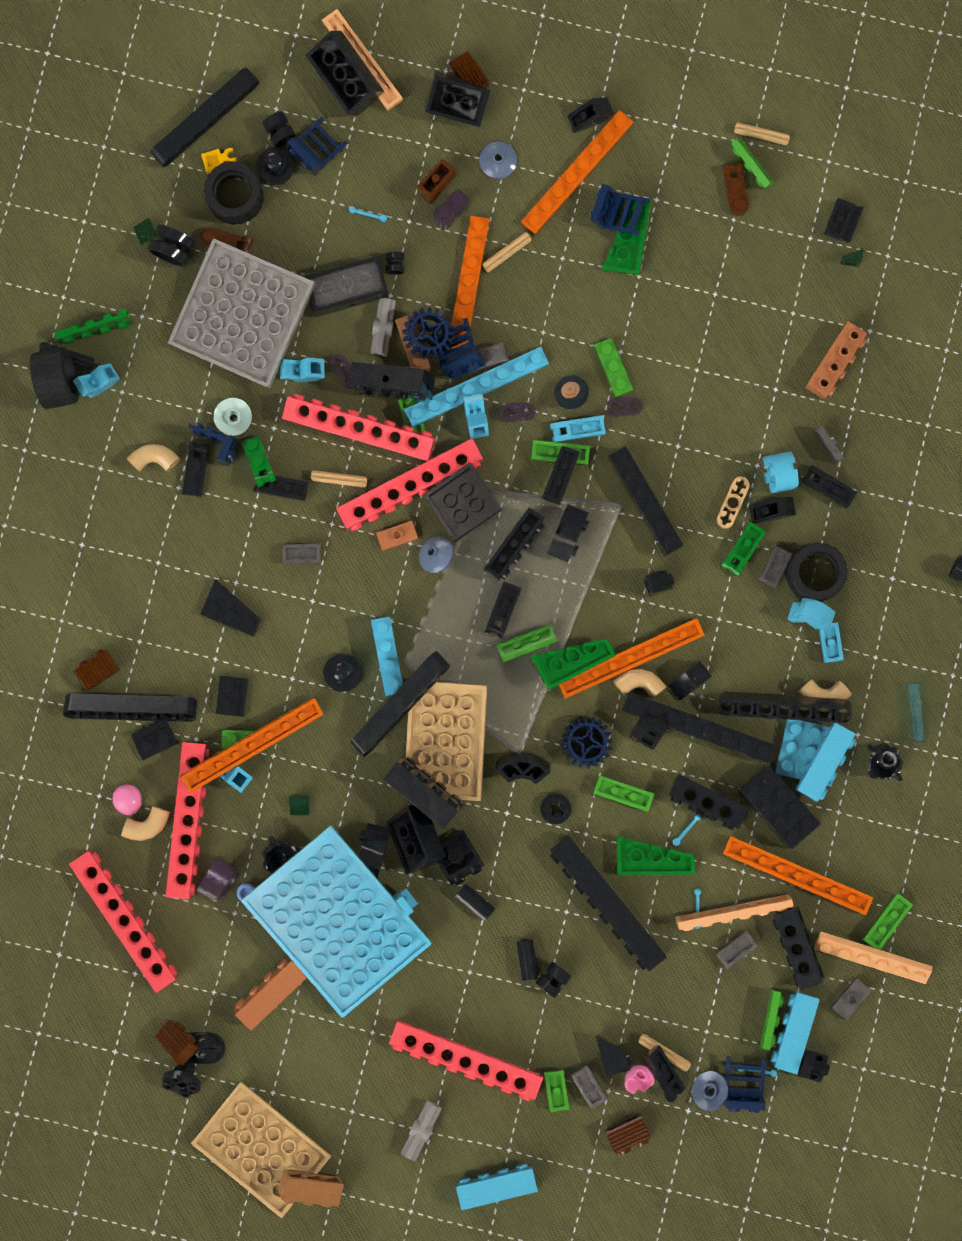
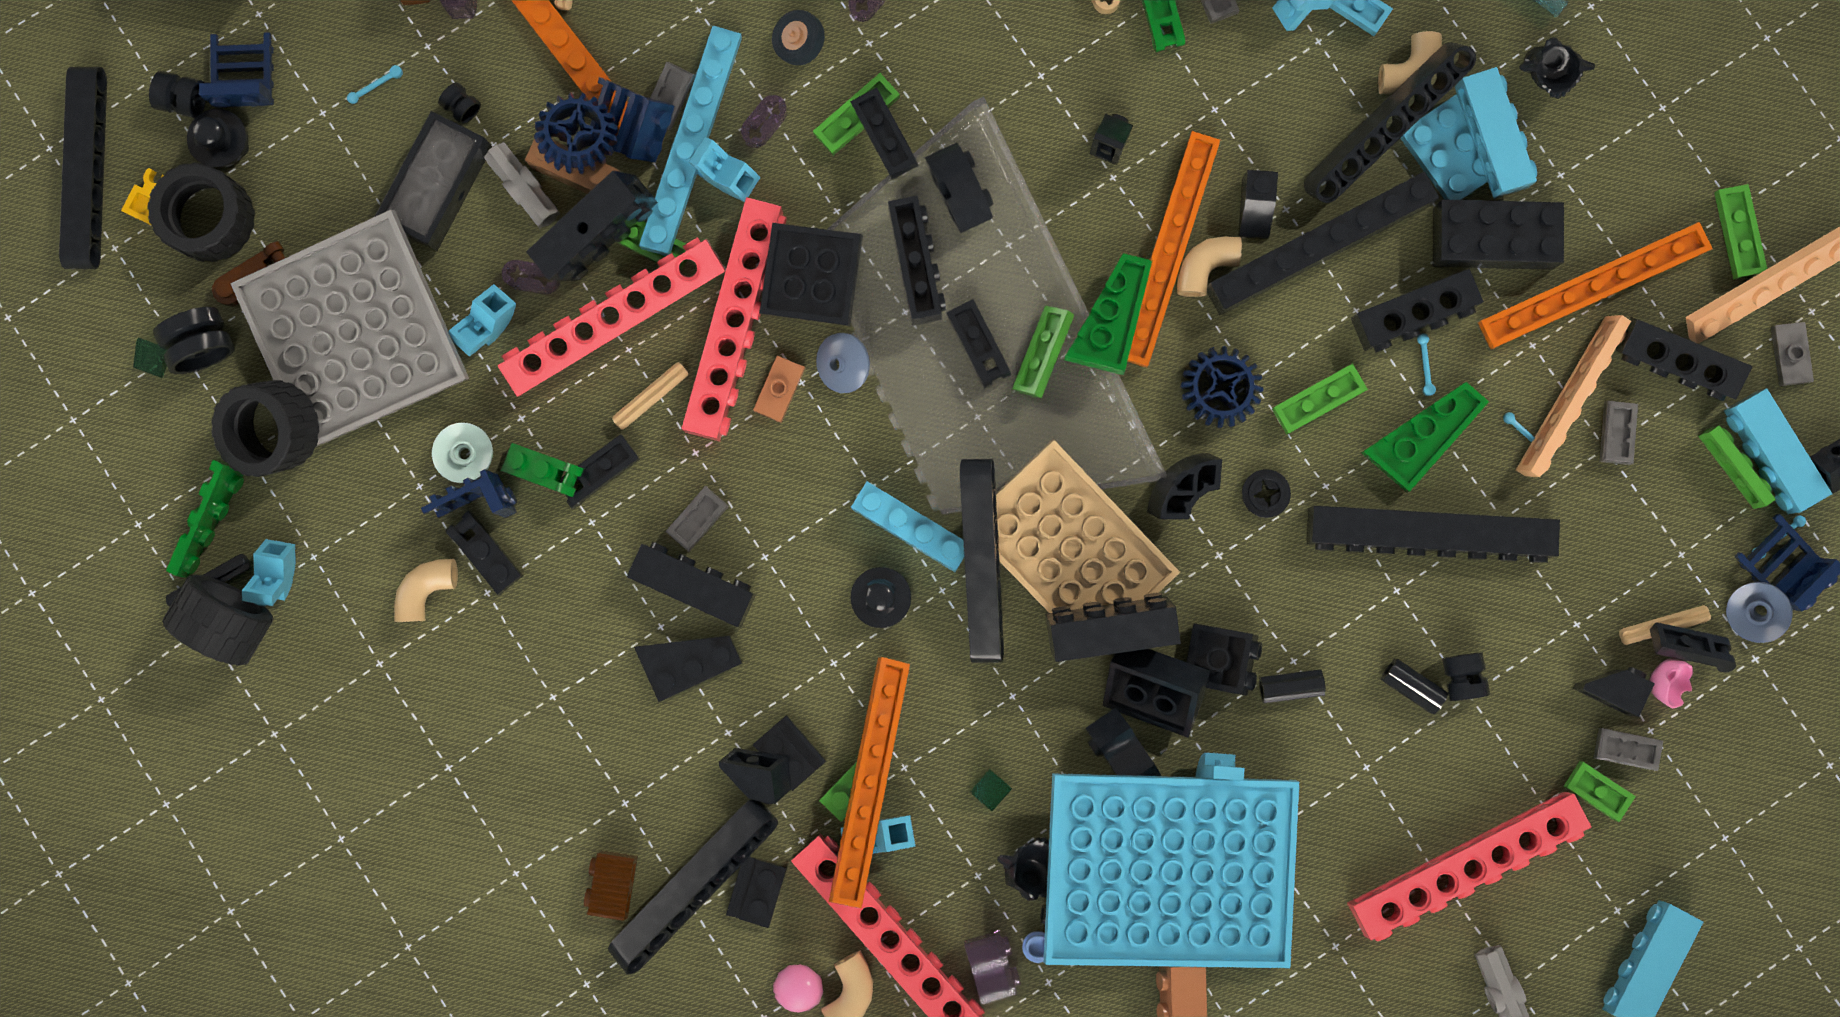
camera: 40 degrees left, 0 degrees up
medium azure plate [550,415,606,443] -> none
reddish brown brick [605,1114,651,1155] -> none
black brick [608,446,683,557] -> none
black plate [629,713,667,750] -> none
none -> black tyre [211,380,319,477]
none -> black brick [627,541,756,628]
none -> black slope [719,748,791,804]

